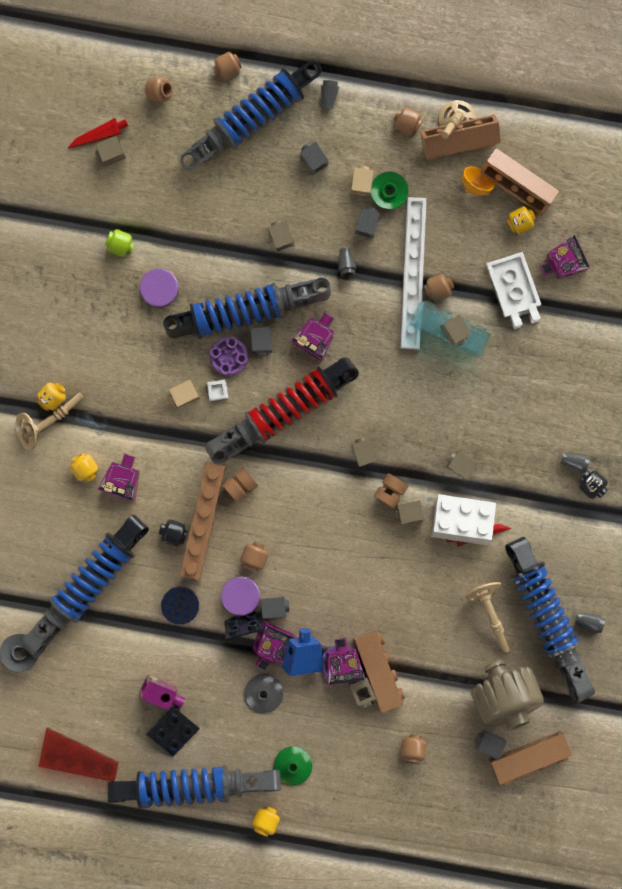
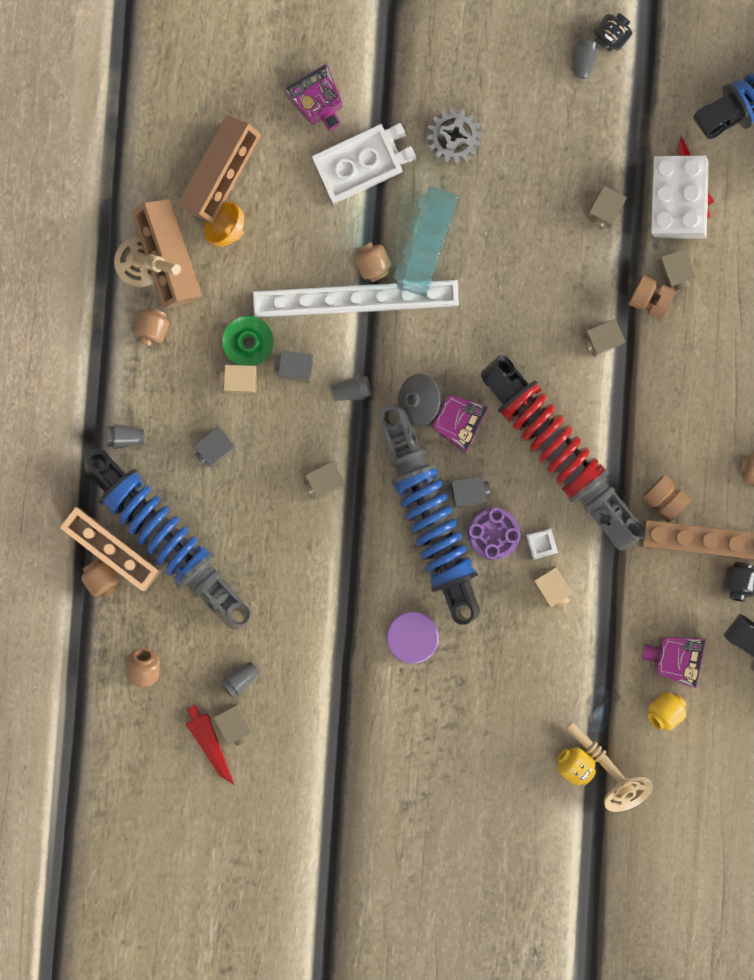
camera: 100 degrees left, 0 degrees up
lime head [105,229,134,257] -> none
dark tan brick [440,314,472,346] -> none
yellow head [507,206,537,235] -> none
none -> light nougat brick [60,507,162,591]
none -> dark grey cone [220,662,260,698]
none -> dark grey dish [398,374,441,426]
none -> light grey gear [427,108,482,166]

